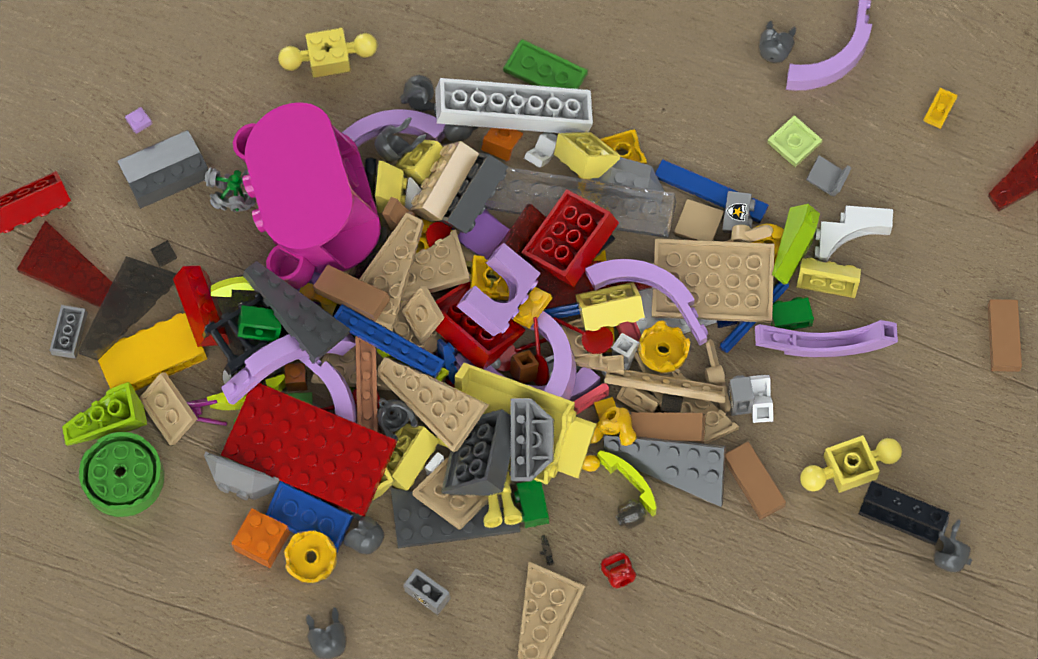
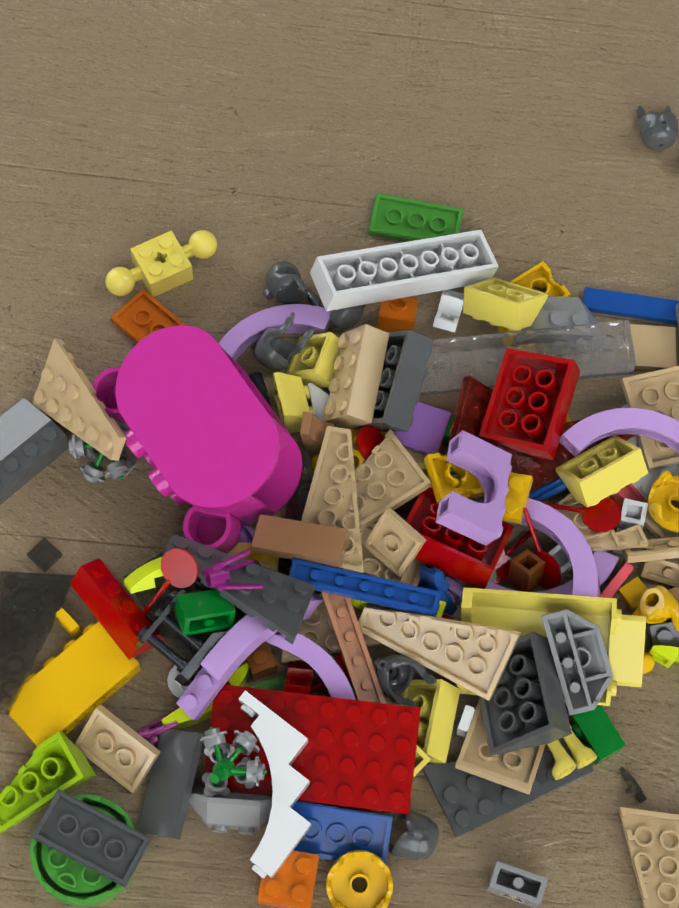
camera: 25 degrees left, 0 degrees up
none -> dark grey tile [31,789,152,888]
none -> tan wing [32,338,126,461]
none -> yellow tile [55,608,81,638]
none -> orange tile [110,288,185,344]
none -> dark grey tile [137,730,205,840]
none -> piece [142,548,199,615]
none -> light grey plant [200,727,267,797]
none -> magenta plant [204,549,264,592]
none -> white arch [239,691,311,879]
none -> red slope [284,661,314,695]

